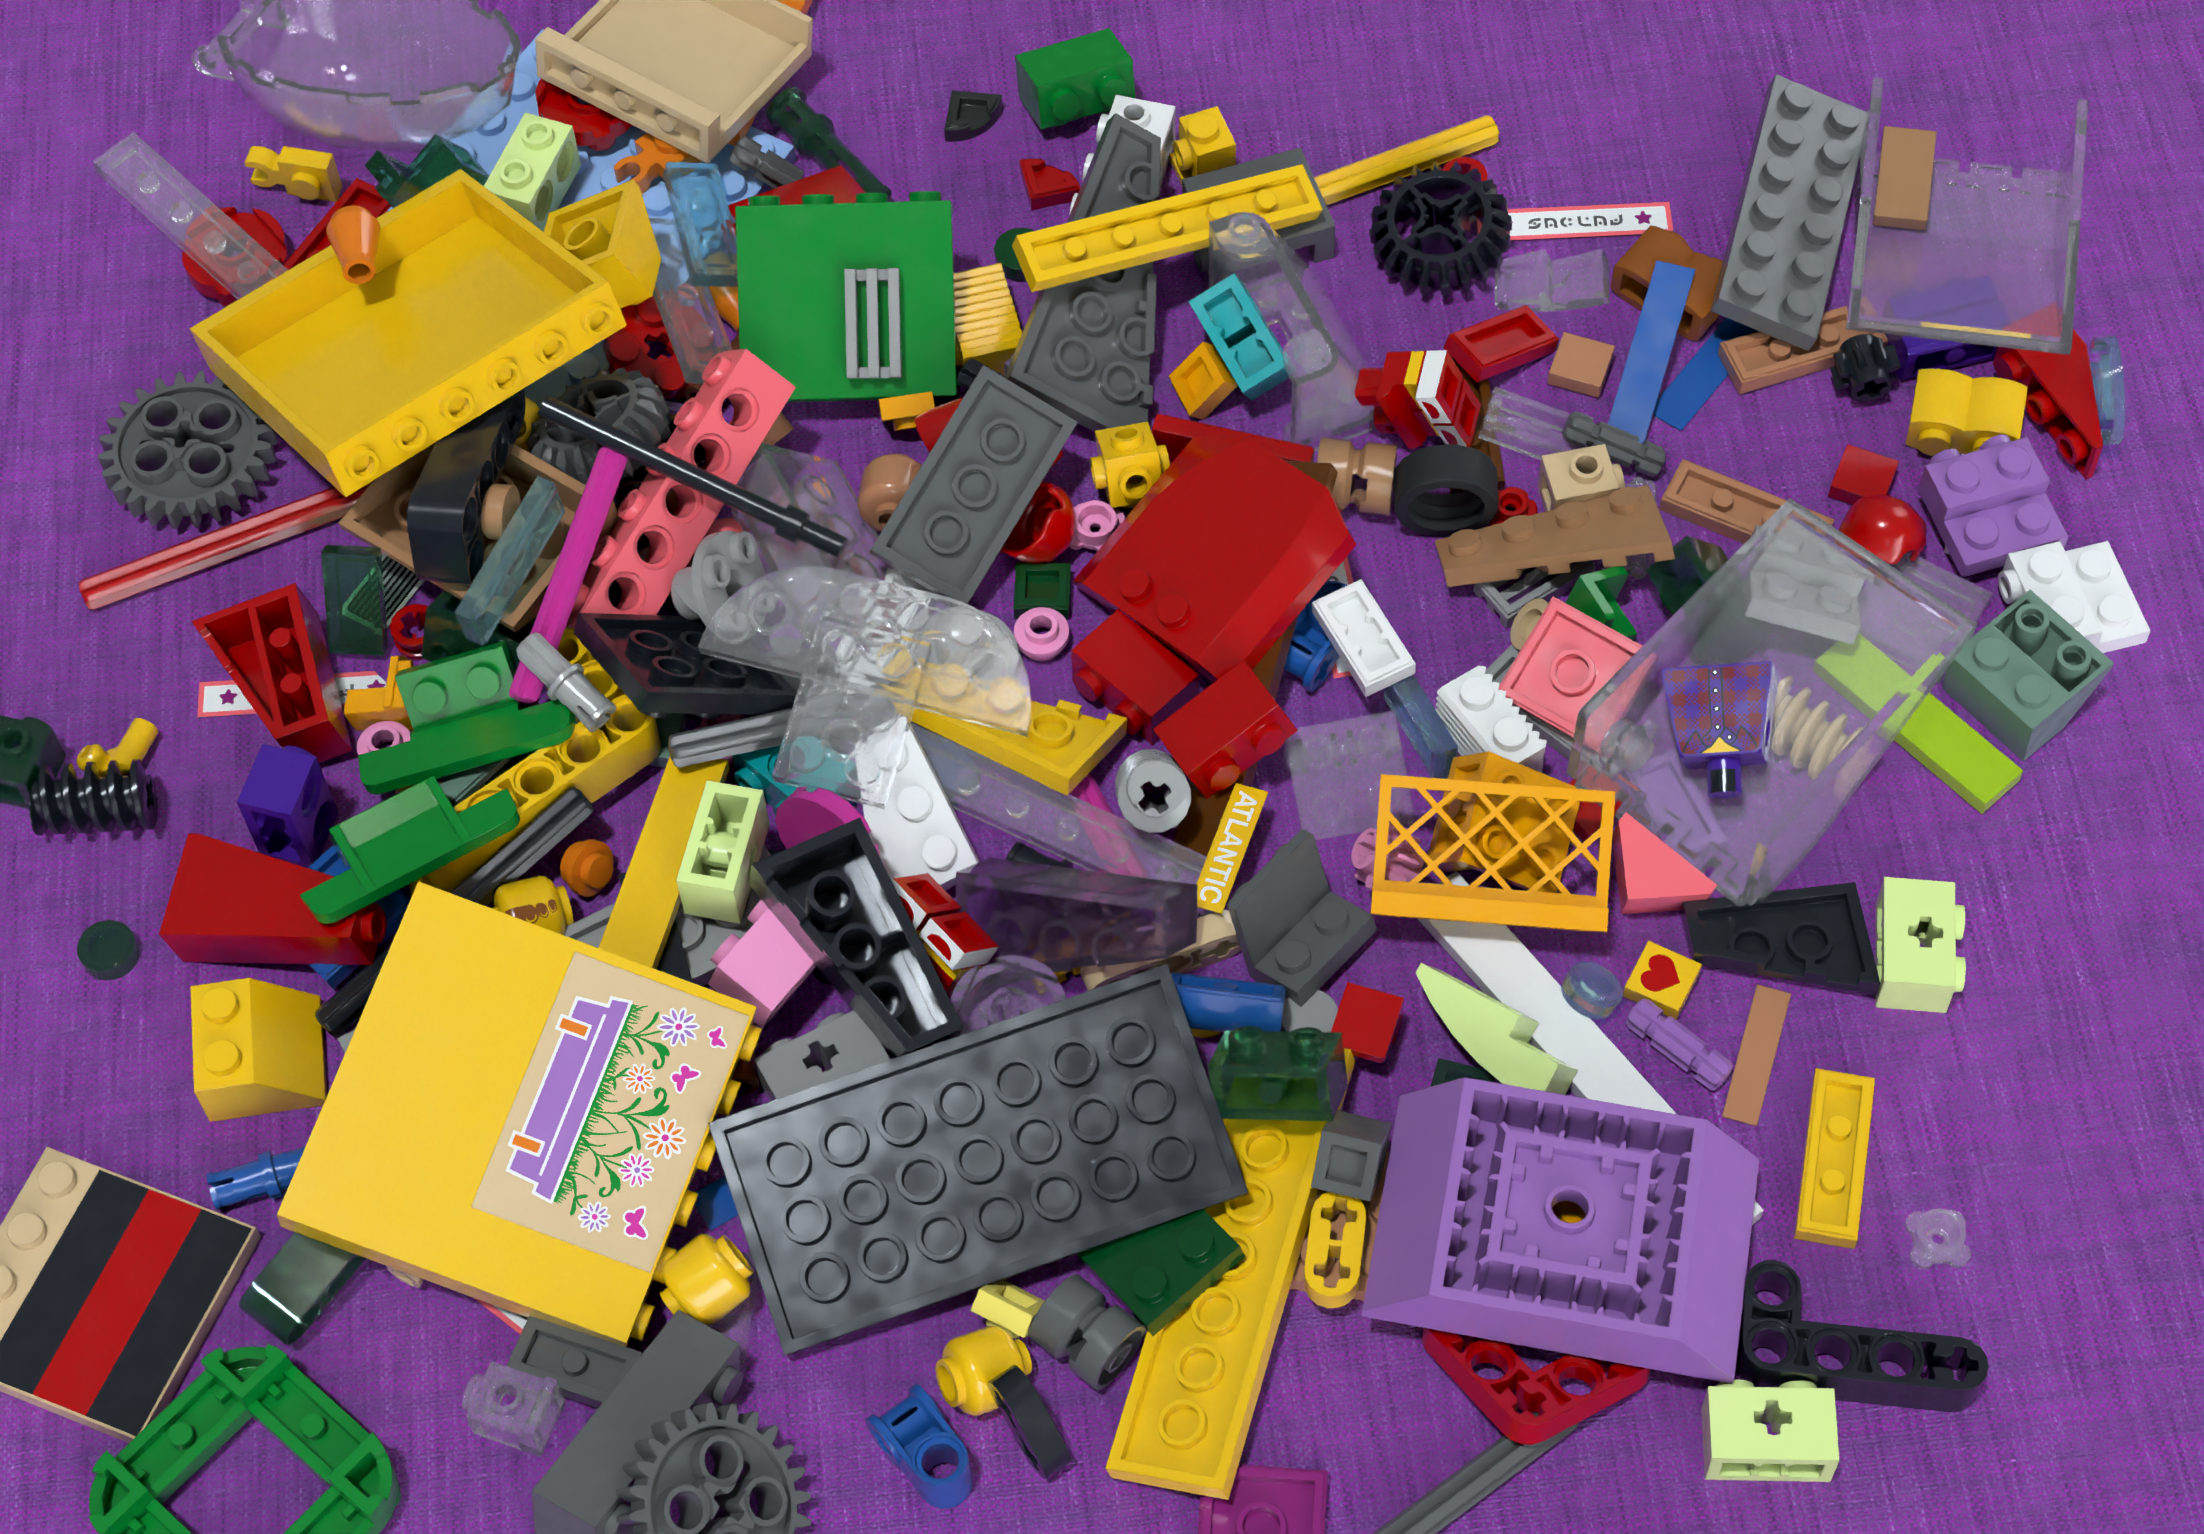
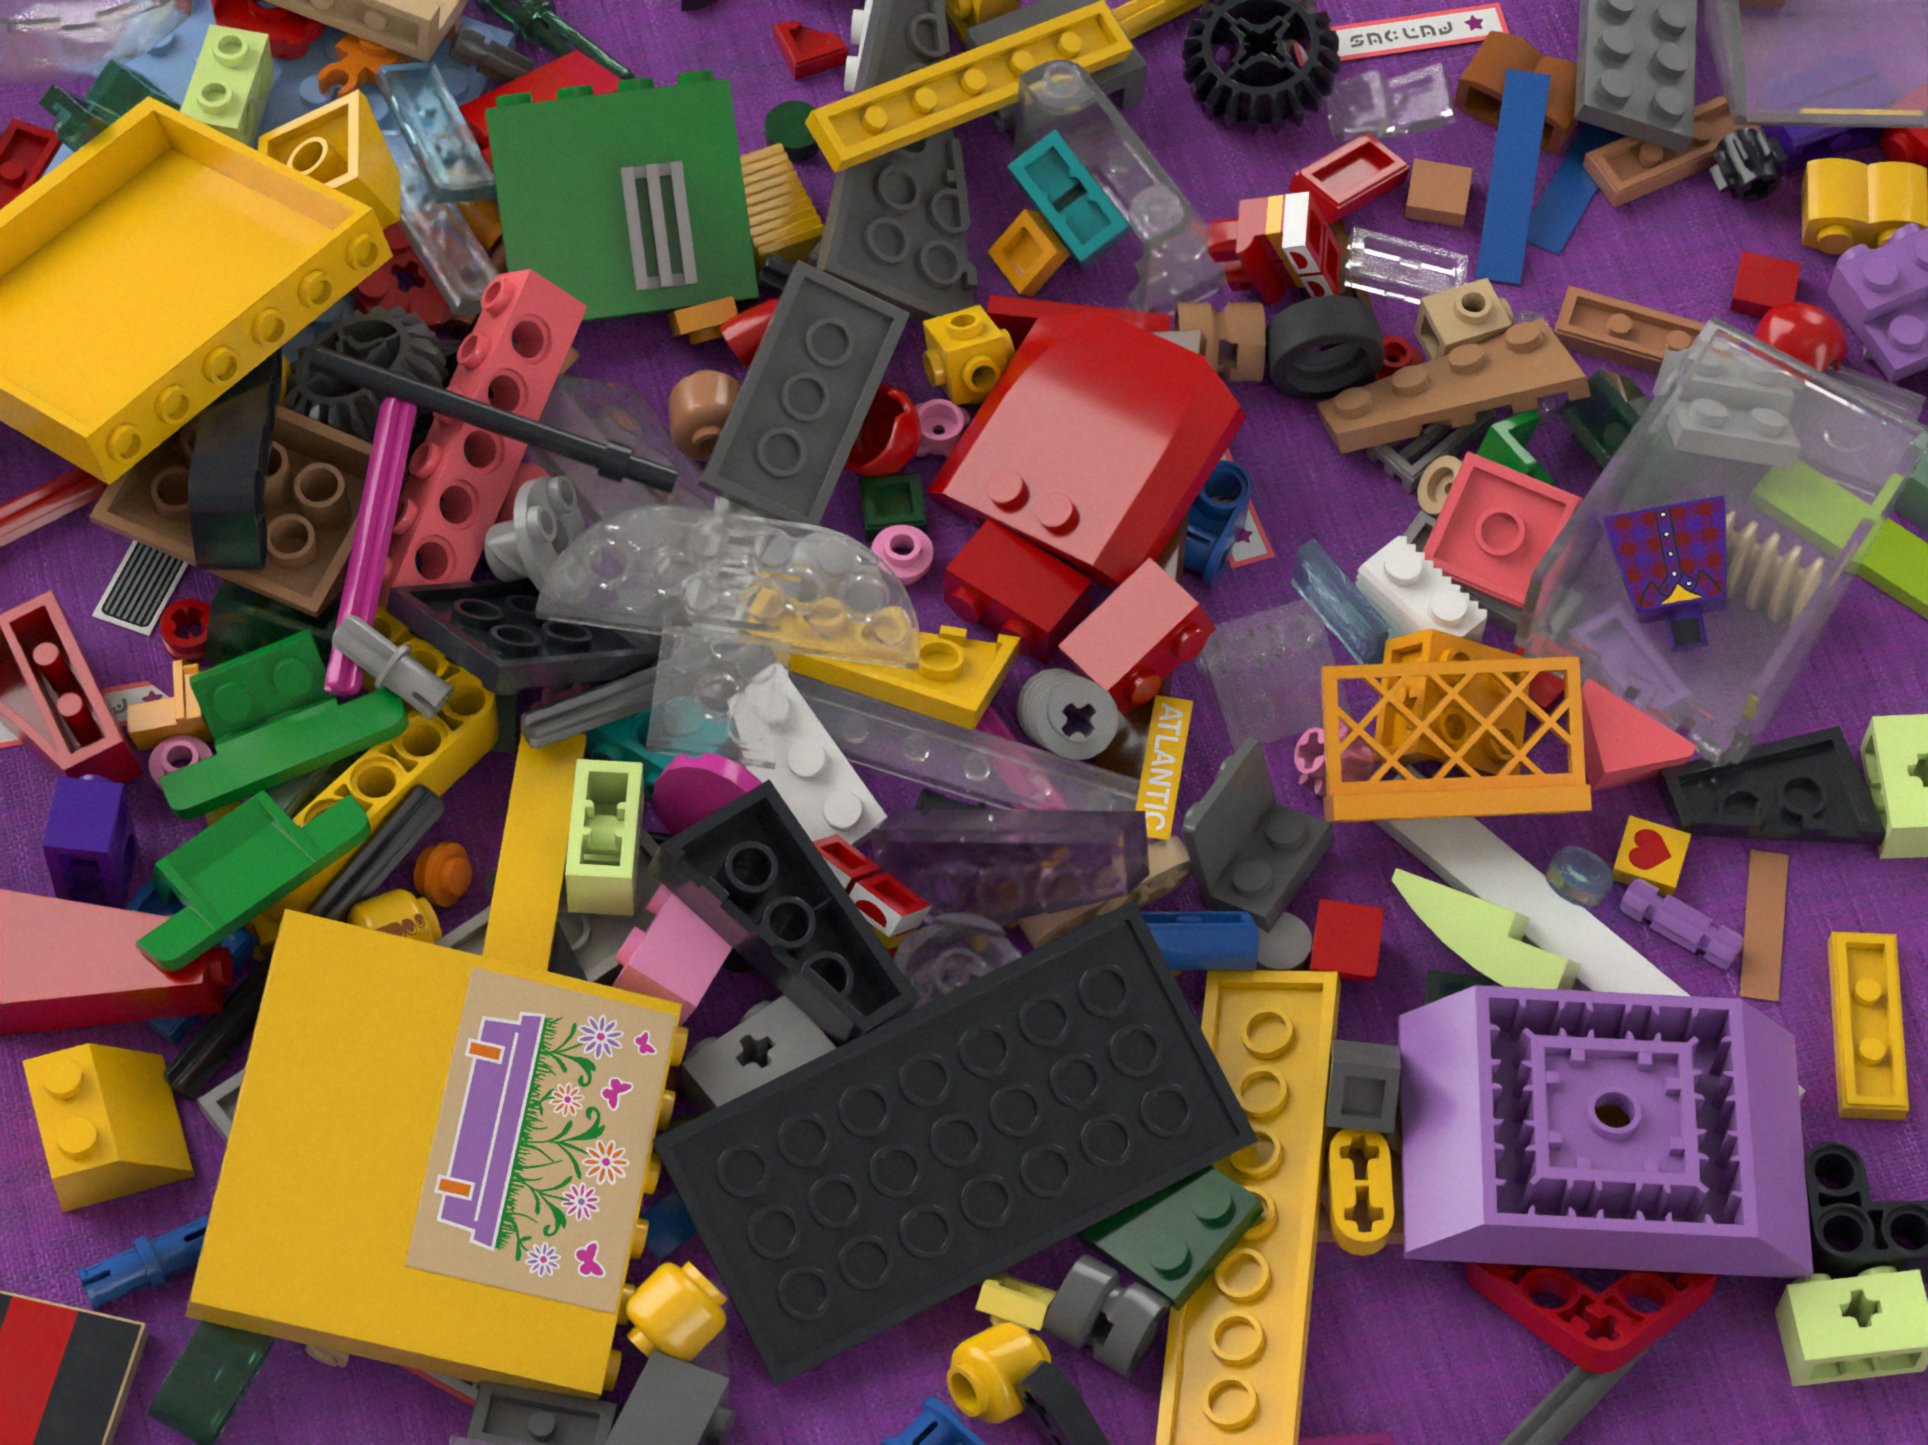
camera: 15 degrees left, 0 degrees up
tile [321,545,388,656] -> none
orange cone [326,205,380,284] -> none
clear light blue tile [454,476,565,646] -> none
medium nougat tile [481,483,520,541] -> none
clear green brick [1208,1026,1348,1121] -> none
white plate [1312,579,1416,697] -> none
dark grey axle [1562,411,1666,477] -> none
clear plate [1600,718,1657,775] -> none

